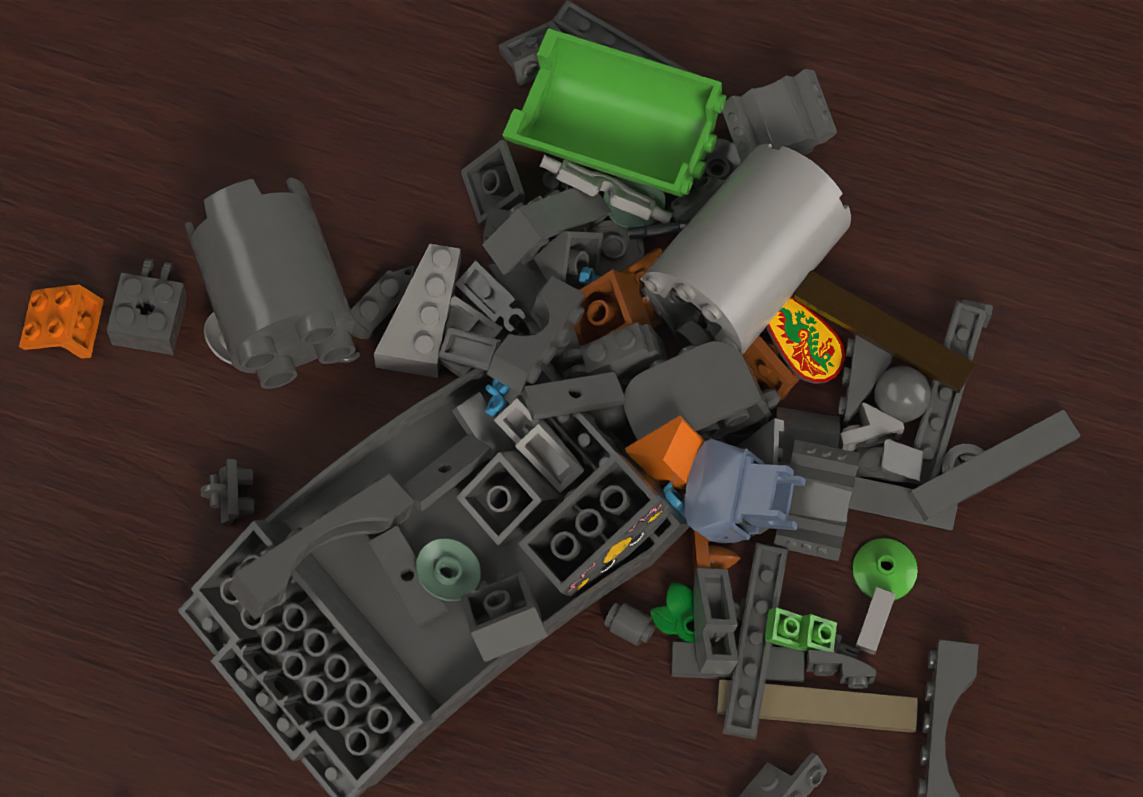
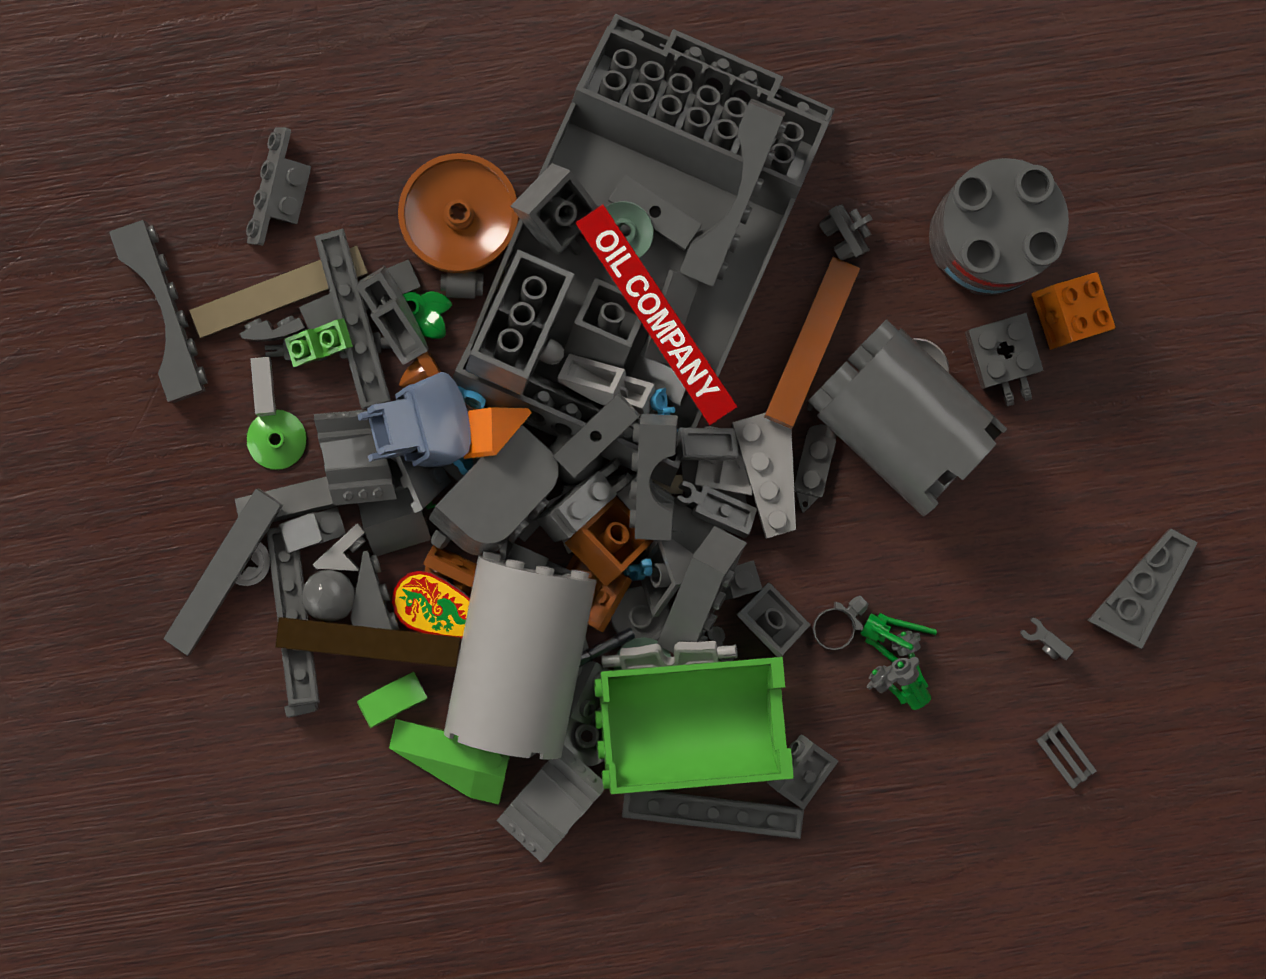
camera: 160 degrees right, 20 degrees up
none -> bright green slope [357,672,427,729]
none -> bright green wedge [389,719,510,804]
none -> dark orange dish [398,153,519,273]
none -> red sticker [575,204,737,425]
none -> dark orange tile [764,257,860,429]
none -> dark grey piece [813,596,869,650]
none -> green plant [861,613,937,663]
none -> dark grey plant [867,631,931,710]
none -> dark grey brick [929,158,1069,296]
none -> dark grey plate [1020,618,1074,660]
none -> dark grey wing [1087,529,1198,649]

